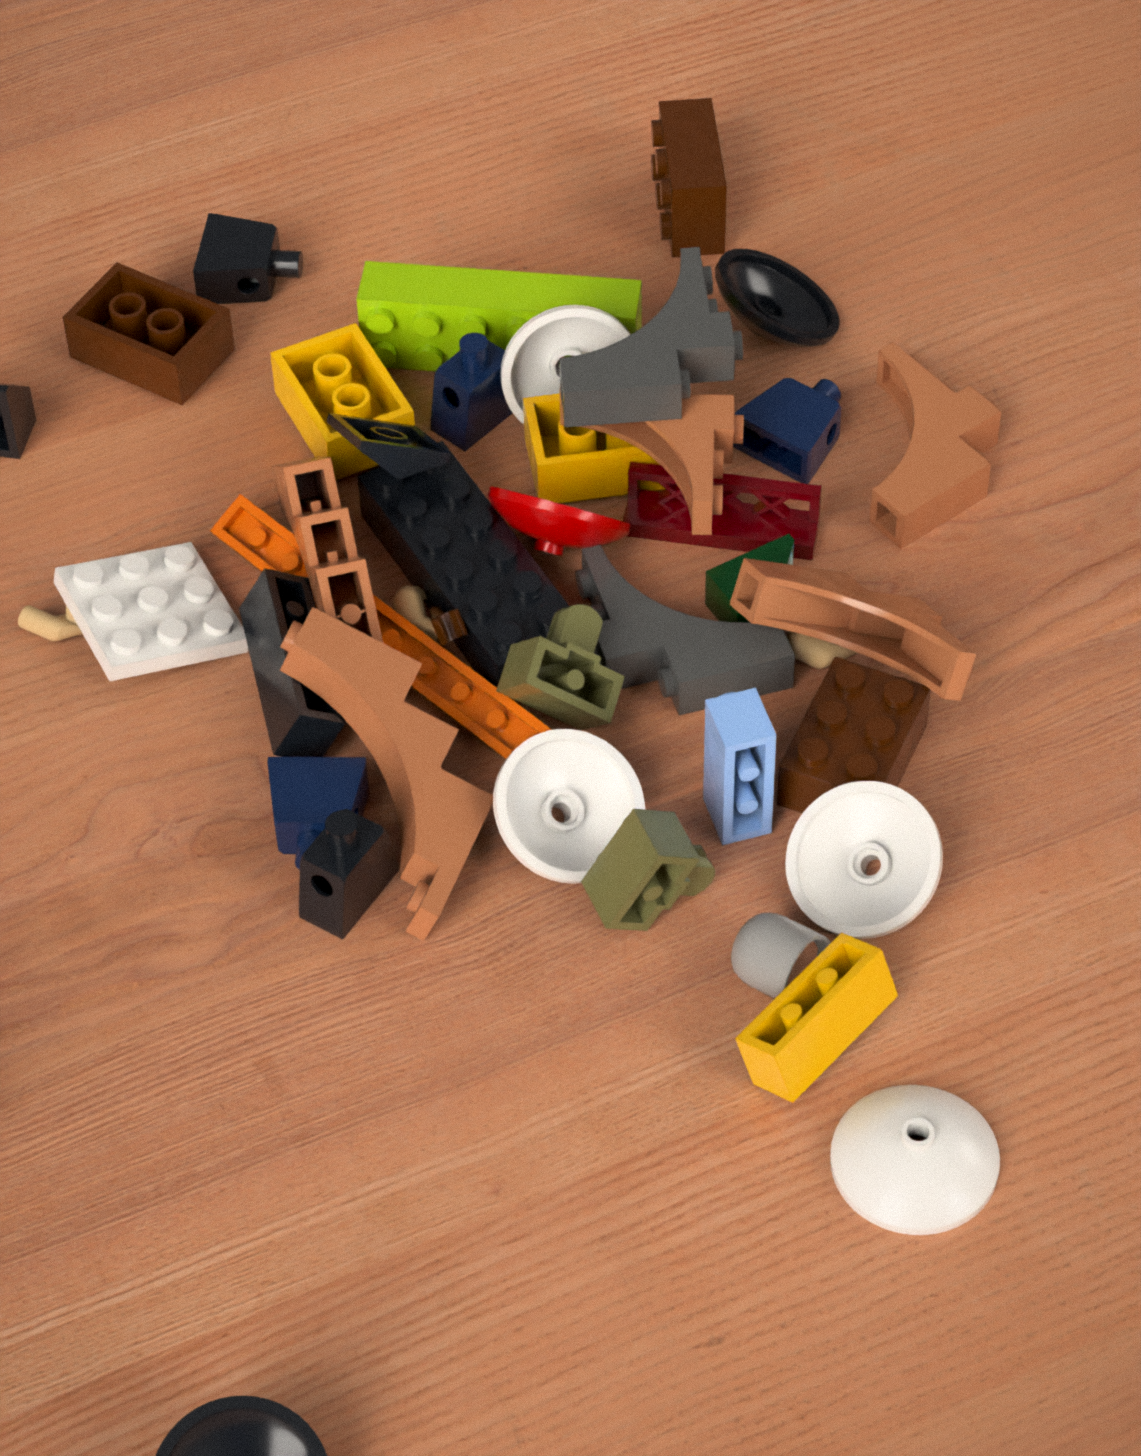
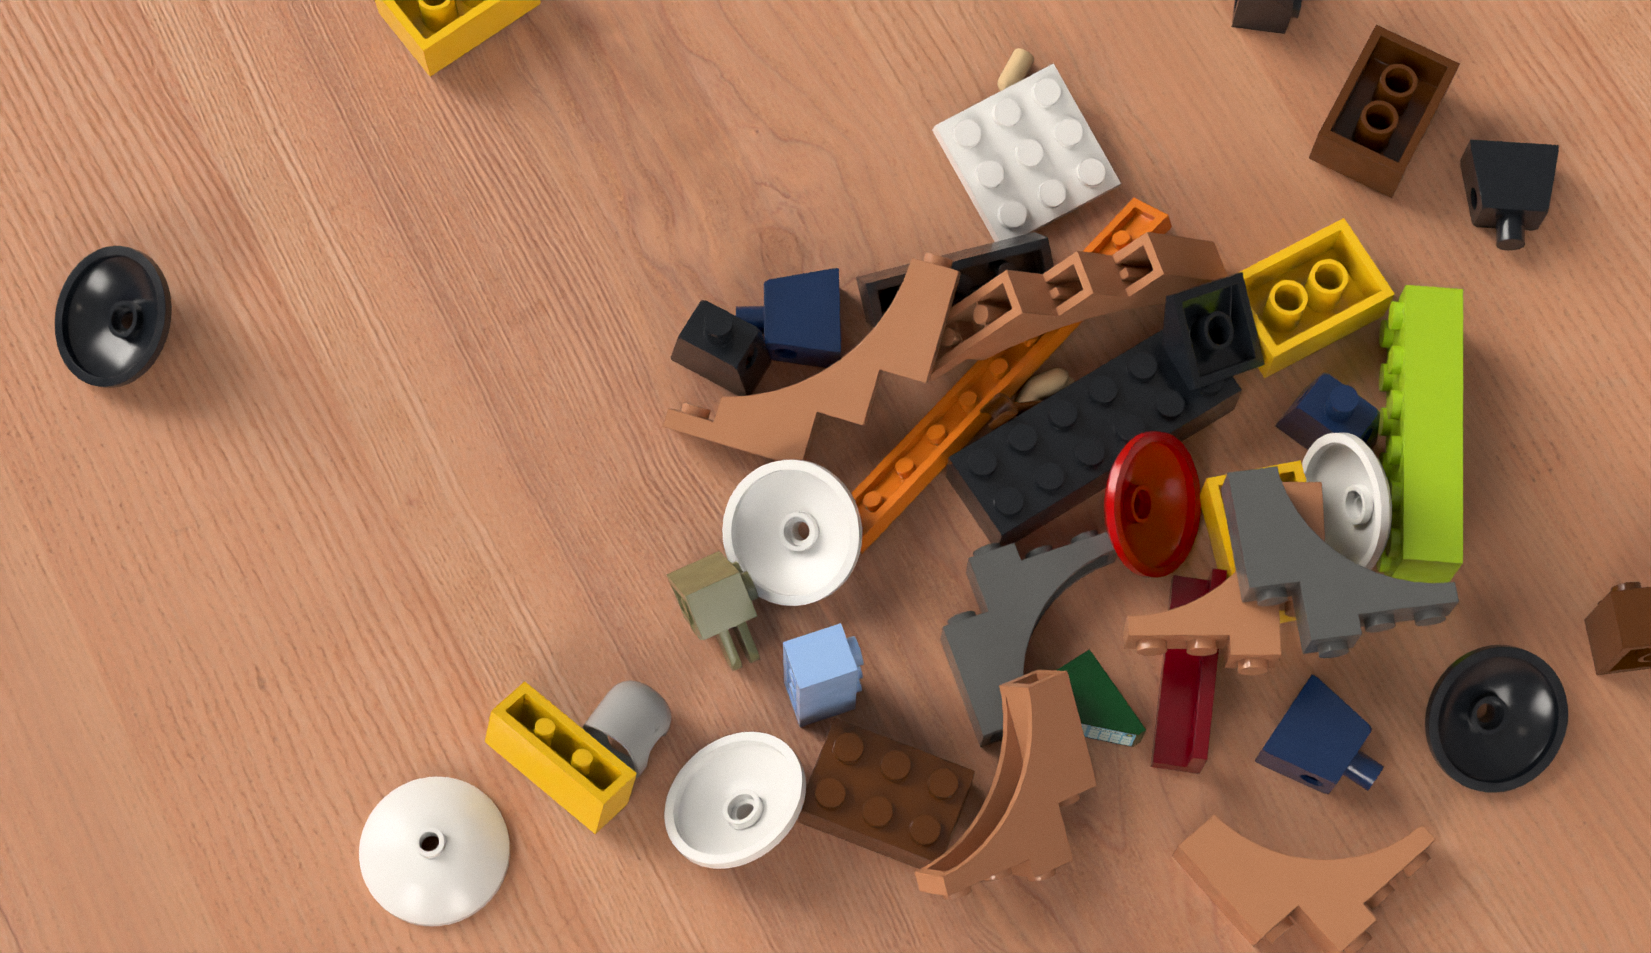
camera: 85 degrees right, 20 degrees up
olive brick [496,604,625,730] -> none

